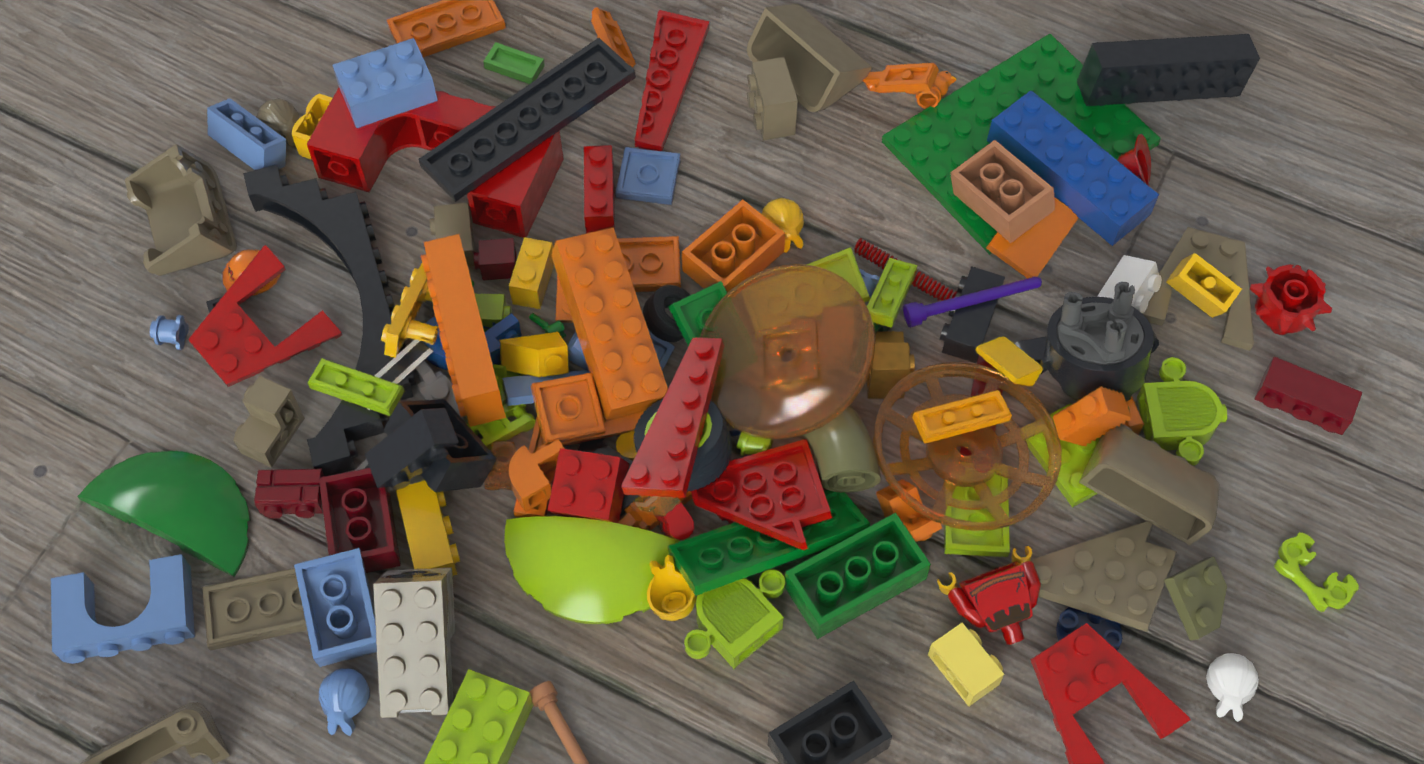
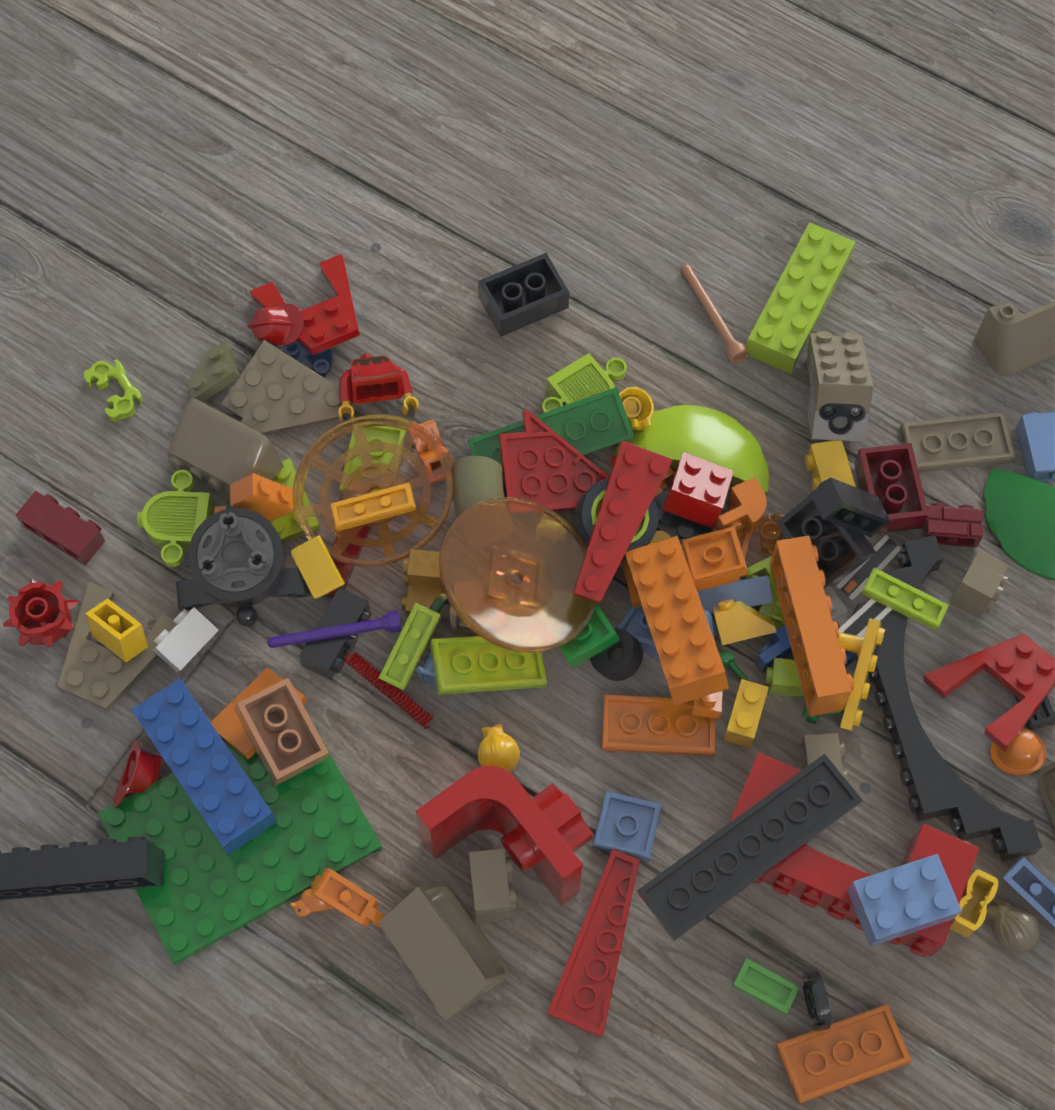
camera: 175 degrees left, 5 degrees up
medium blue slope [294,548,377,667] -> none
medium blue piece [319,669,370,736] -> none
dark red brick [474,238,517,280] -> none
red brick [584,145,615,234] -> none
orange hinge [591,7,636,68] -> none
orange brick [682,199,785,299] -> none
green brick [785,512,931,639] -> none
light yellow brick [928,622,1004,706] -> none
white piece [1206,653,1259,722] -> none
none -> red piece [247,304,304,346]
none -> red piece [415,766,593,906]
none -> black tile [802,968,831,1032]

